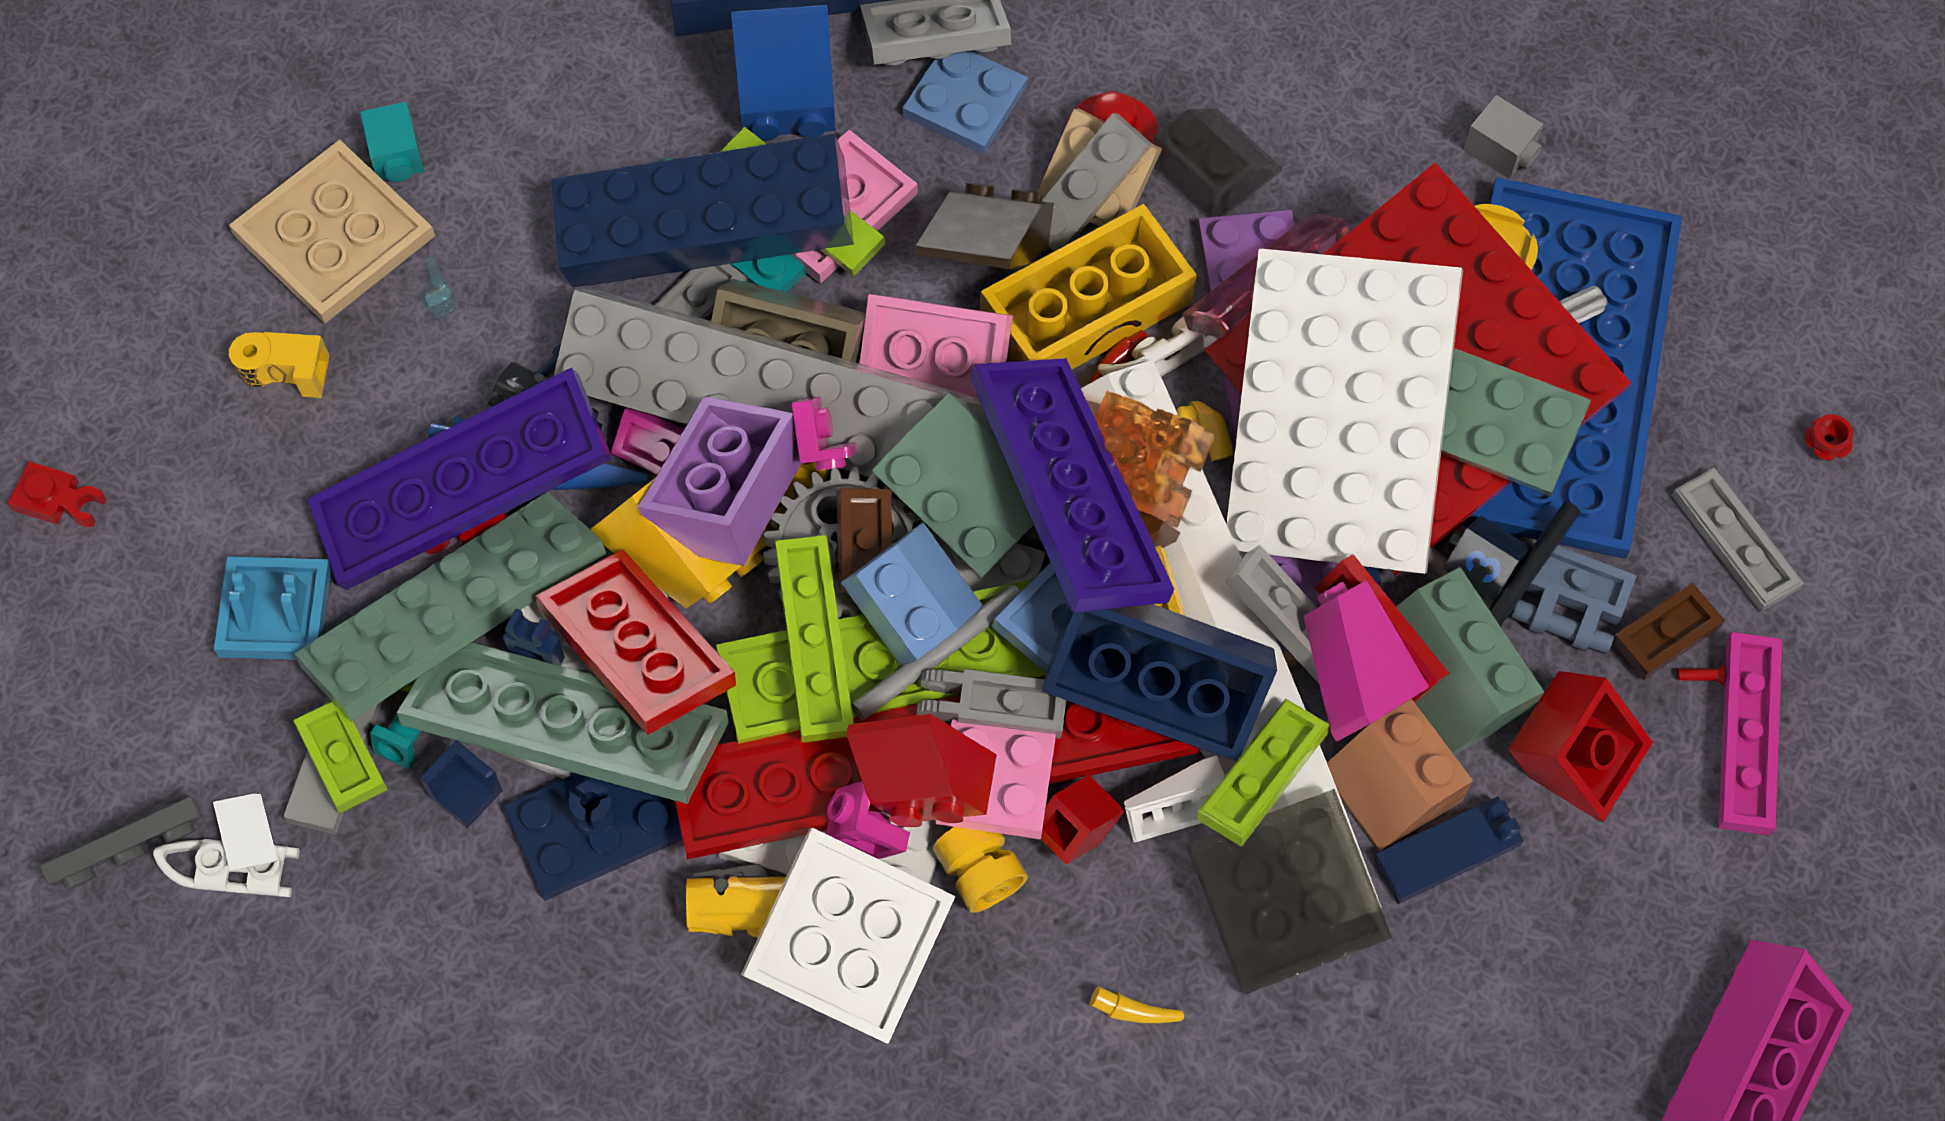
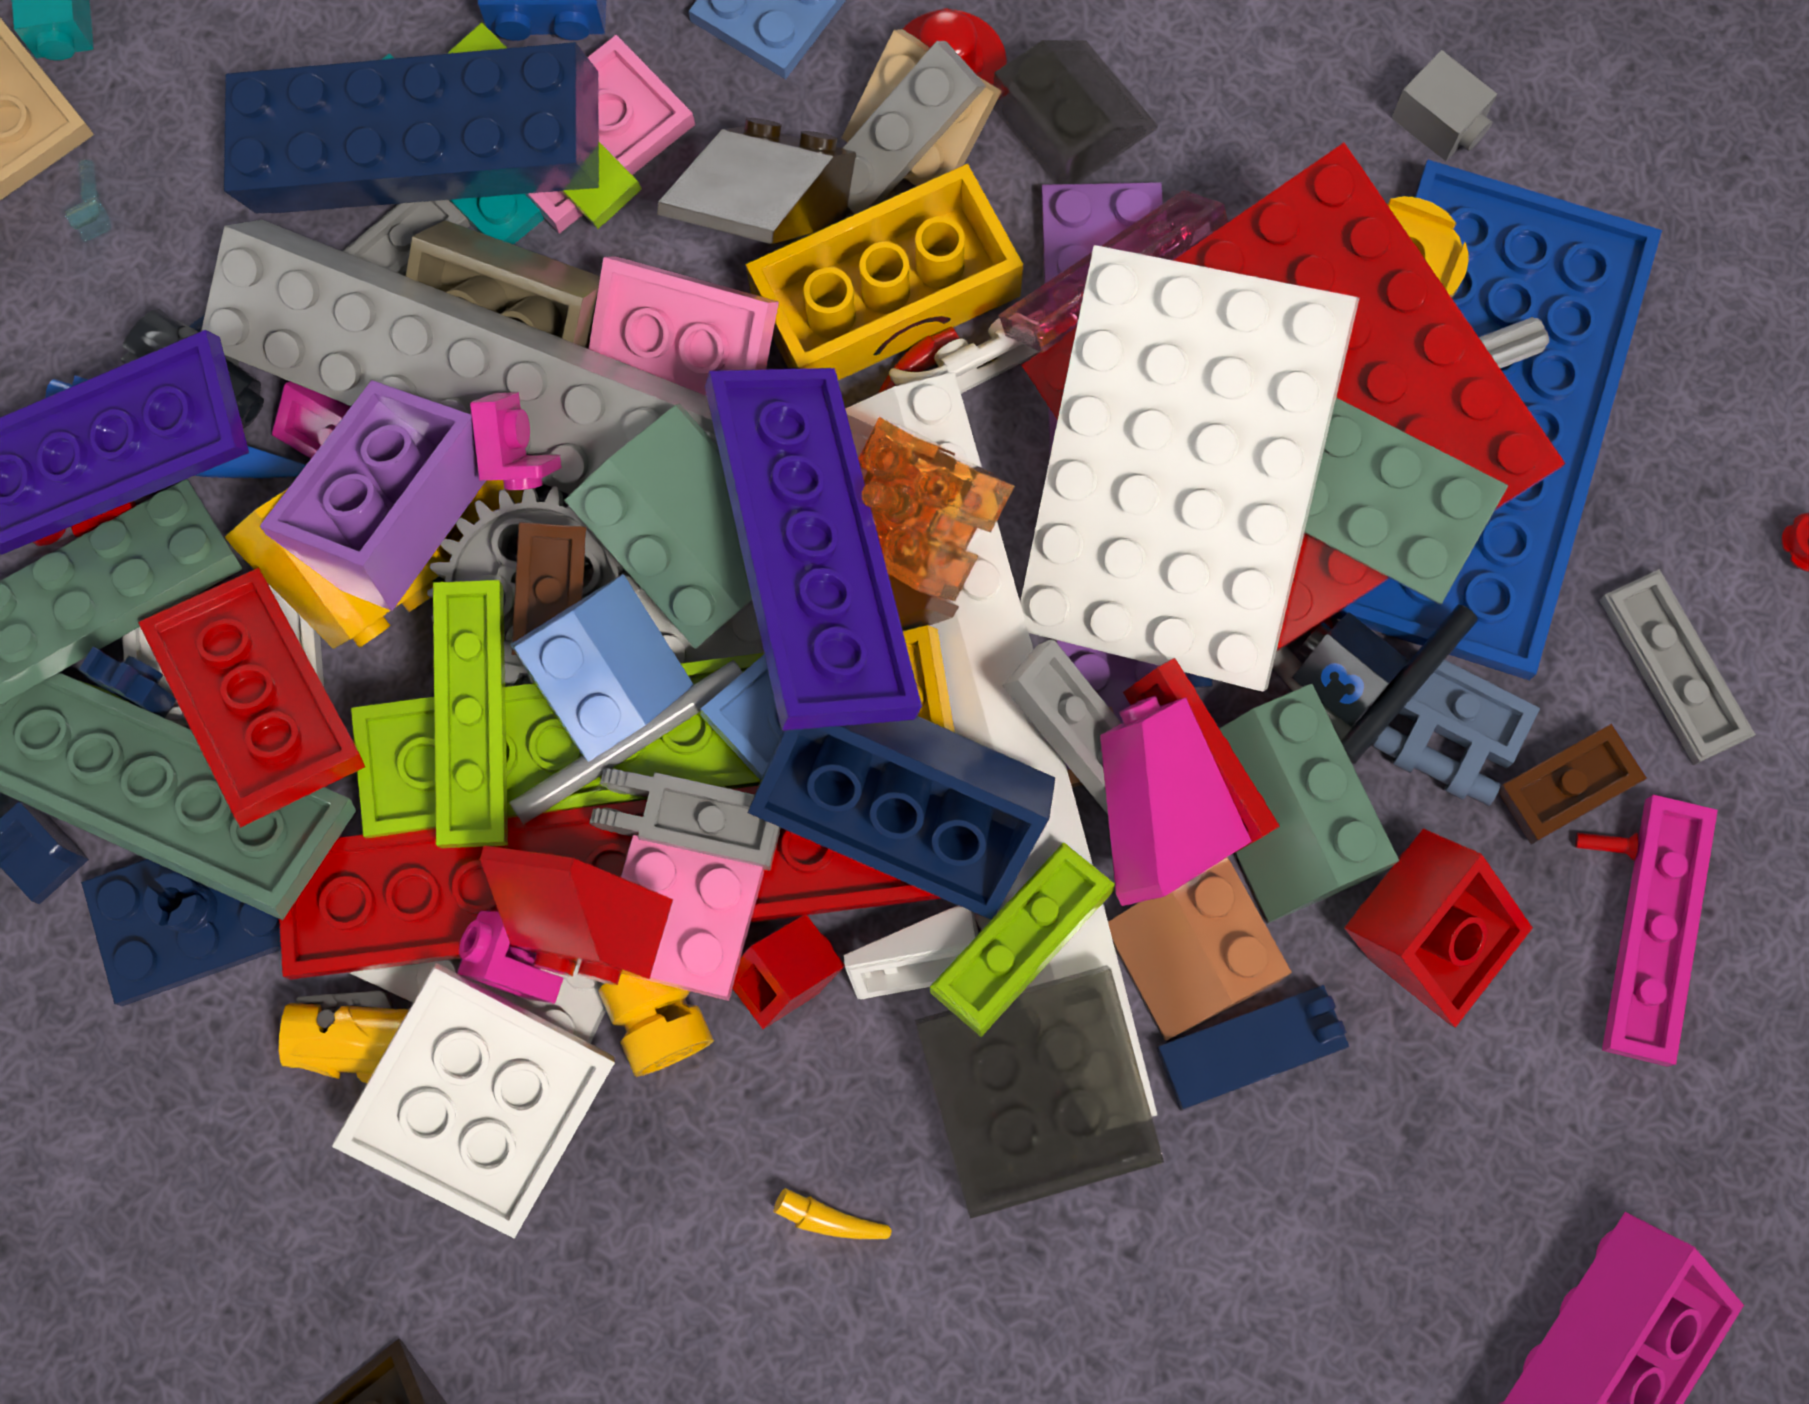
camera: 10 degrees right, 10 degrees up
yellow arm [1176,401,1235,462] -> none

